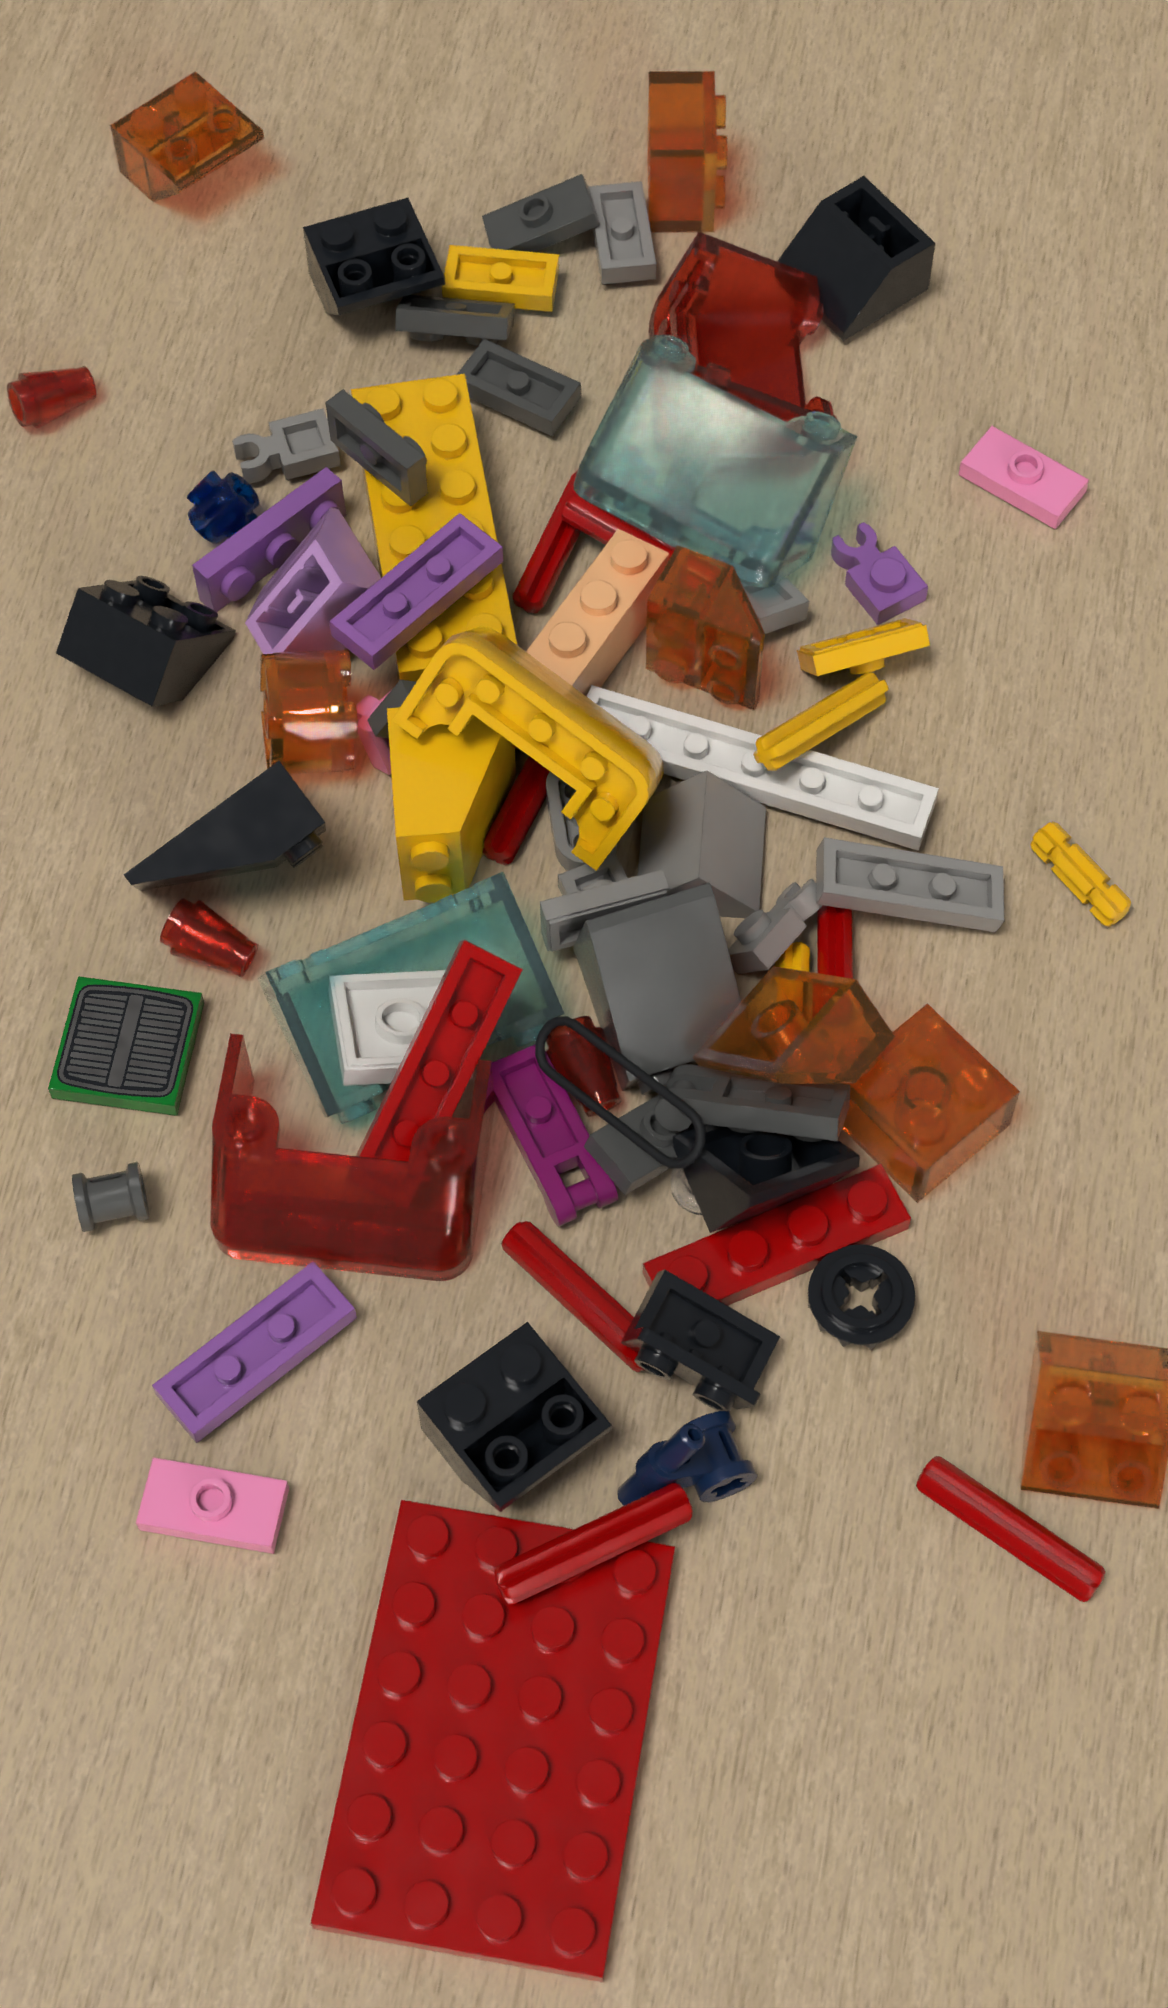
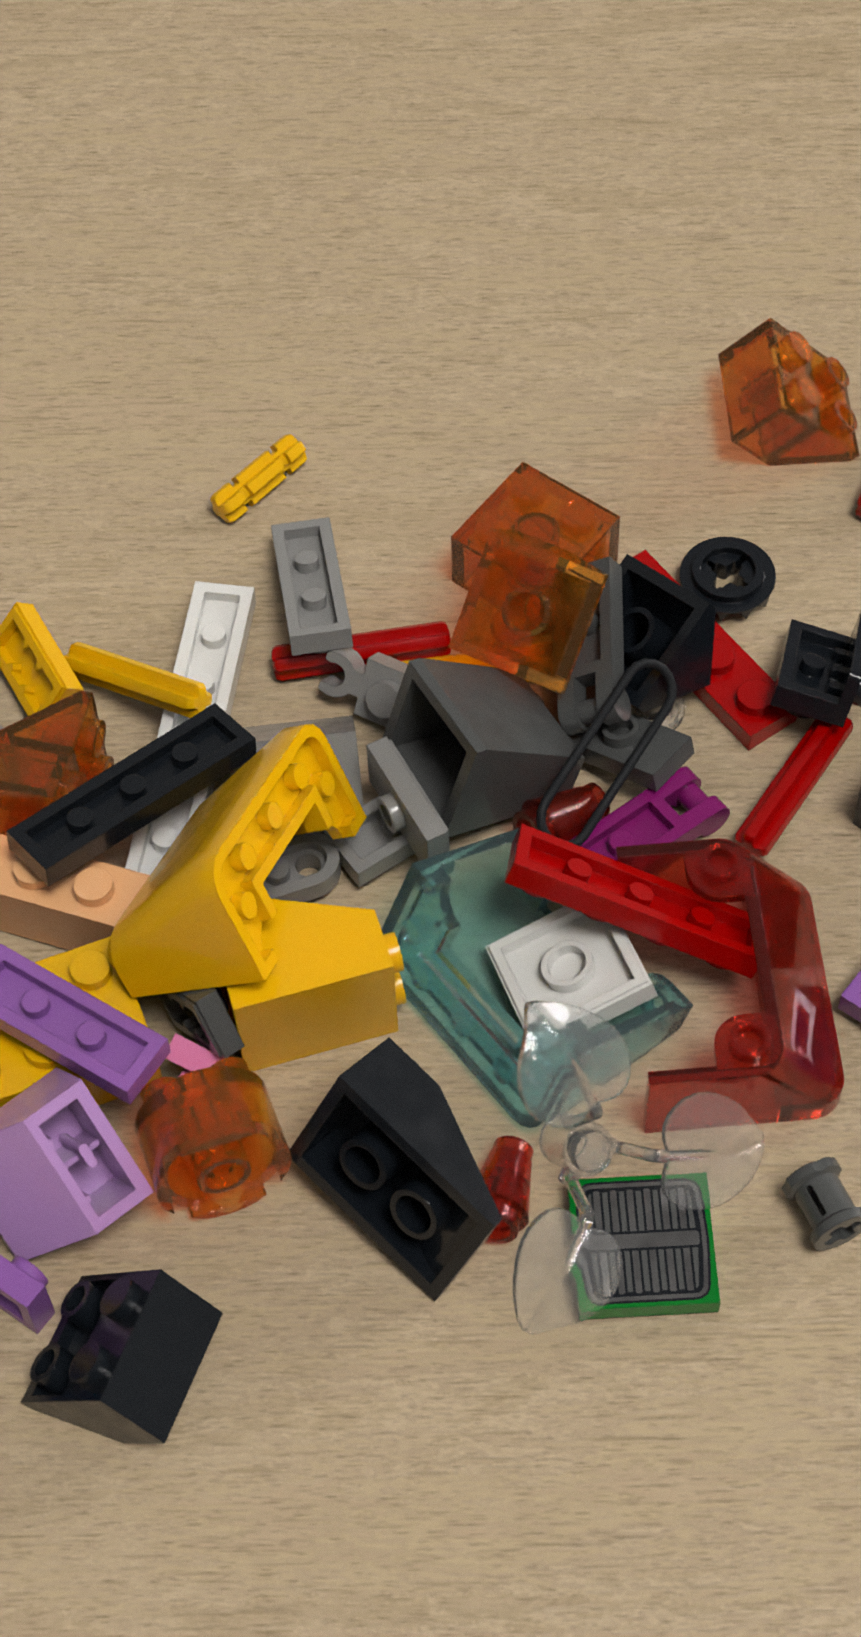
camera: 100 degrees left, 5 degrees down
none -> black plate [6,703,256,887]
none -> clear plant [513,1001,765,1334]

